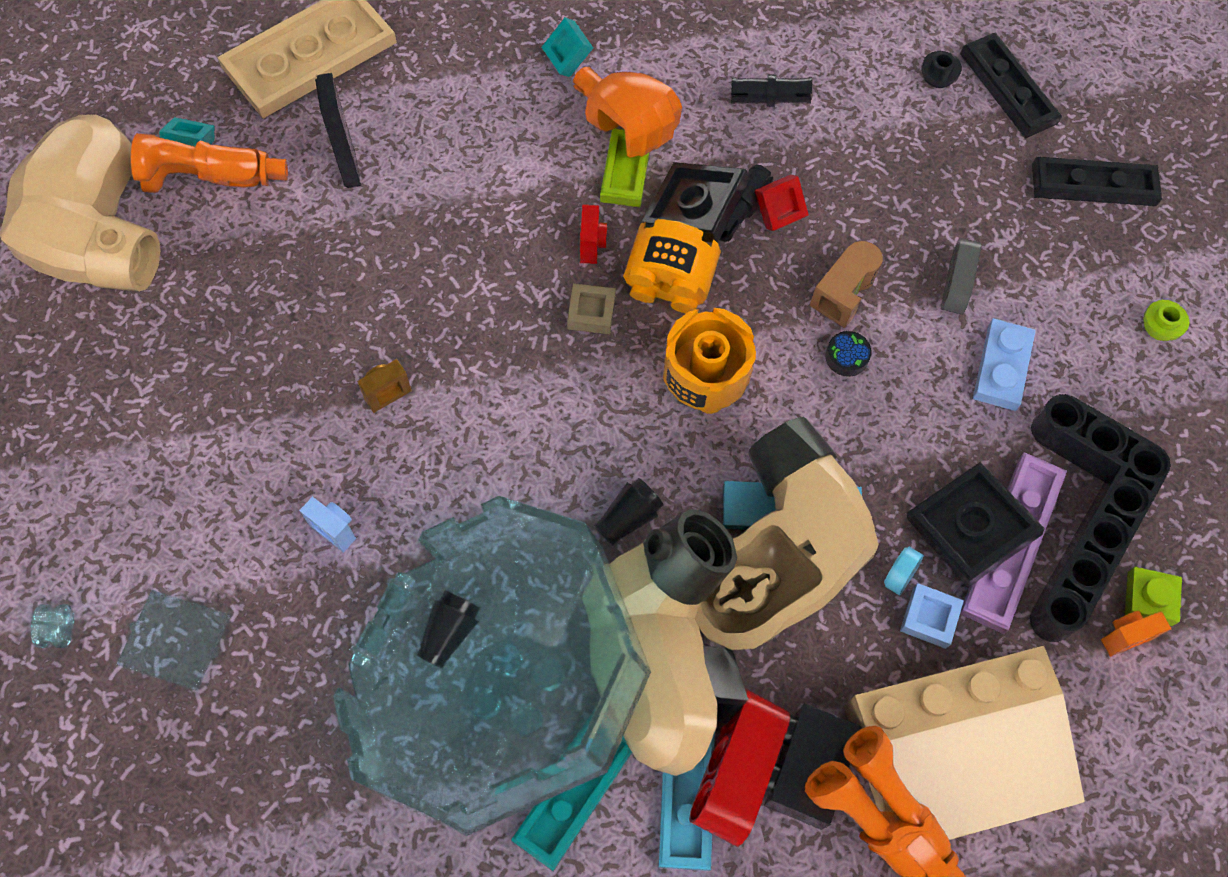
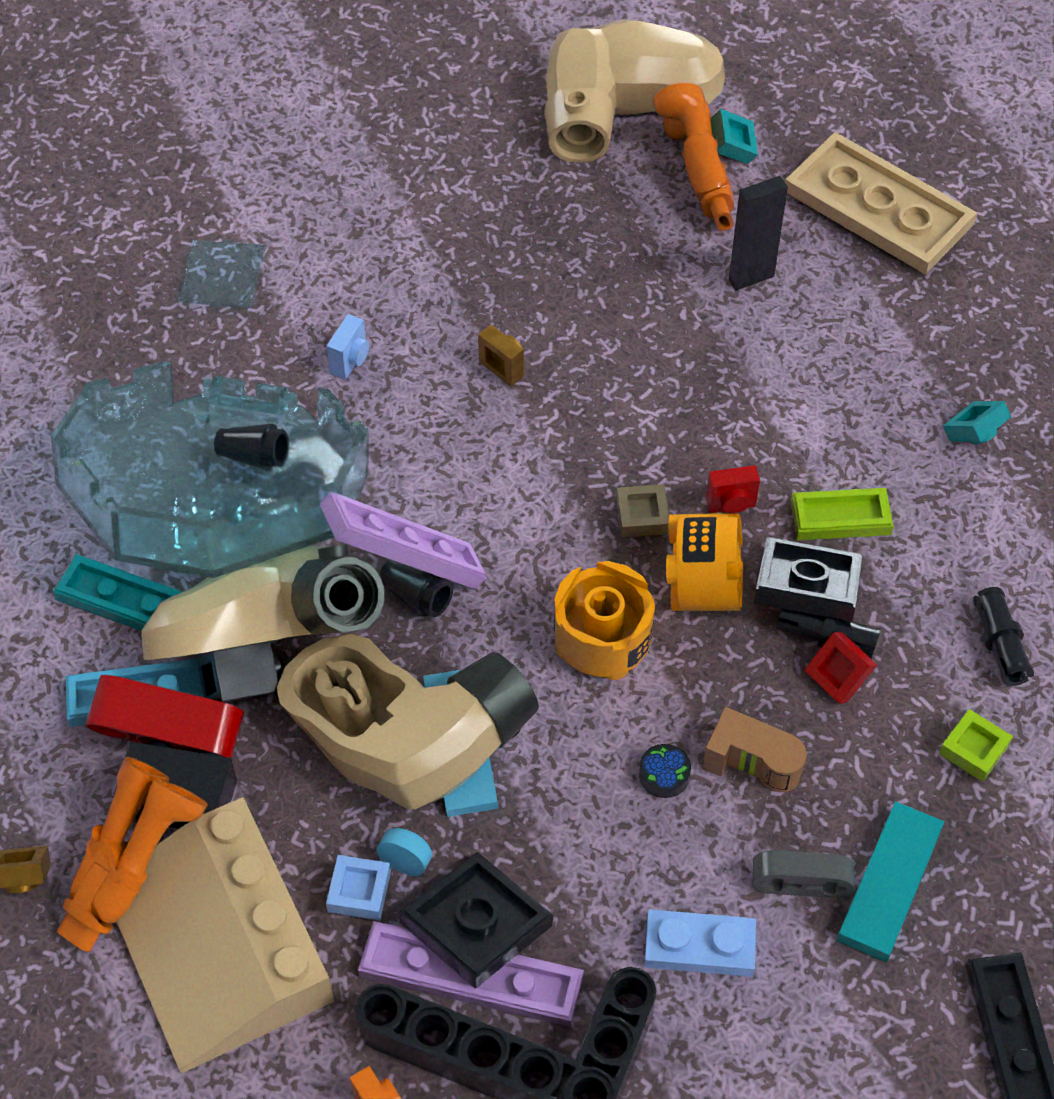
camera: 80 degrees right, 10 degrees down
clear light blue bush [31,604,75,648] -> none
orange piece [573,67,682,158] -> none
none -> lavender tile [320,492,486,589]
none -> teal tile [837,801,945,962]
none -> lime plate [939,709,1013,782]

